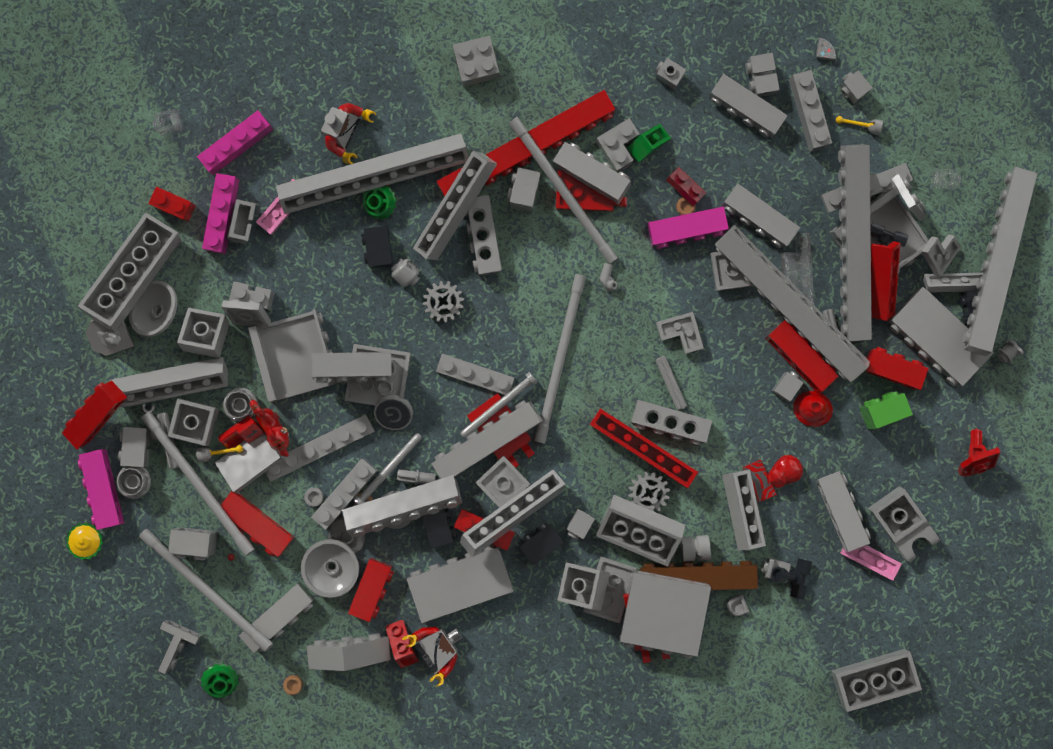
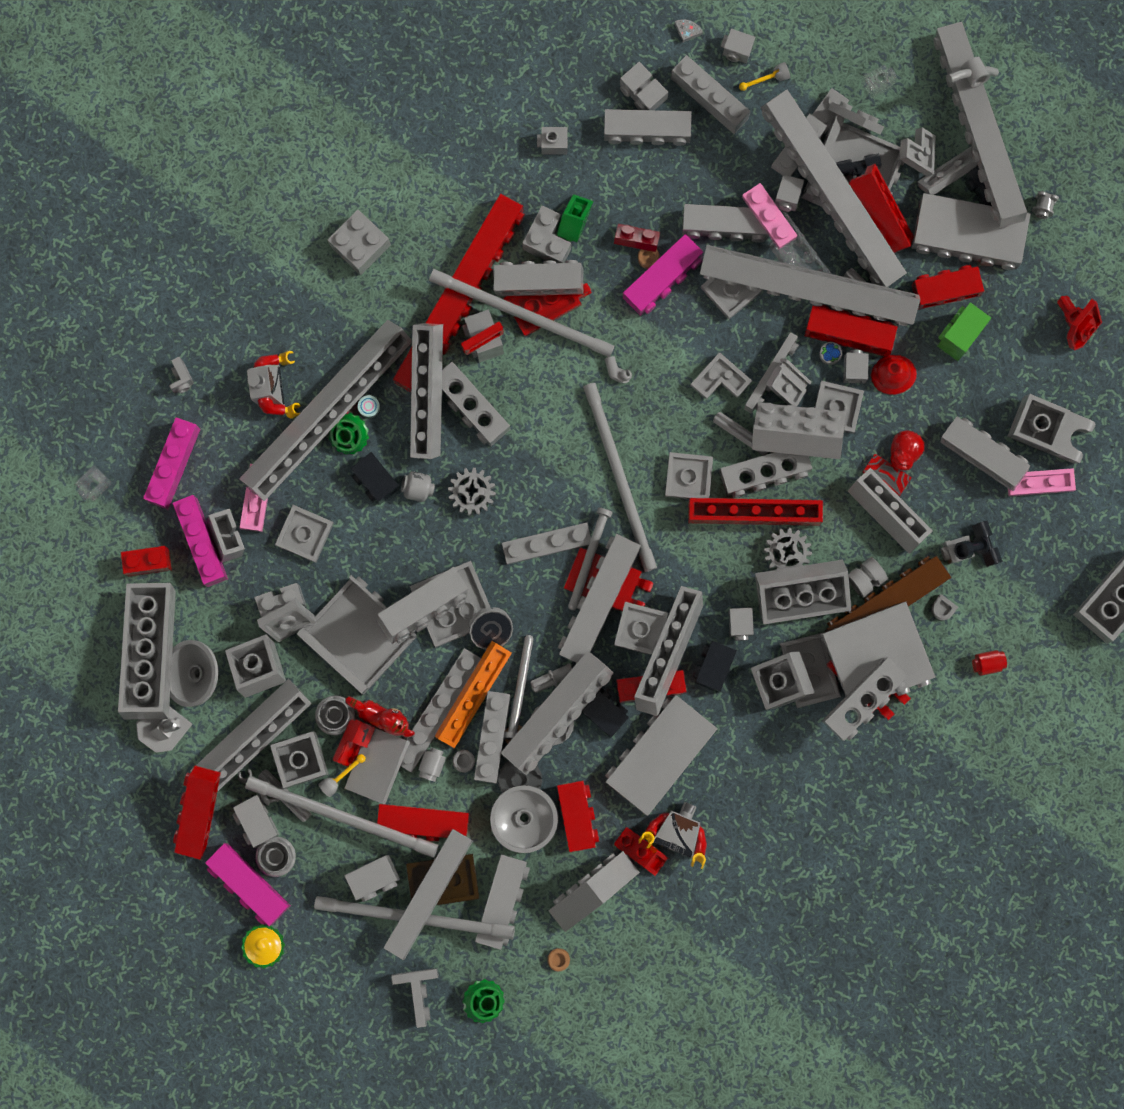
camera: 30 degrees left, 5 degrees down
none -> light grey bracket [169,357,194,393]
none -> light grey plate [275,505,334,563]
none -> light aqua tile [358,395,380,418]
none -> light grey tile [384,829,473,960]
none -> dark brown plate [406,854,479,905]
none -> light grey brick [418,747,446,782]
none -> orange plate [435,641,512,748]
none -> red tile [461,321,504,355]
none -> light grey plate [665,452,713,499]
none -> bright pink plate [742,183,798,249]
none -> light grey plate [744,332,799,414]
none -> light grey brick [752,403,846,459]
none -> light grey plate [765,358,811,407]
none -> light grey brick [775,174,804,212]
none -> light grey plate [815,381,864,434]
none -> tile [819,342,842,365]
none -> light grey brick [822,657,908,741]
none -> light grey piece [947,57,999,88]
none -> red brick [972,650,1007,676]

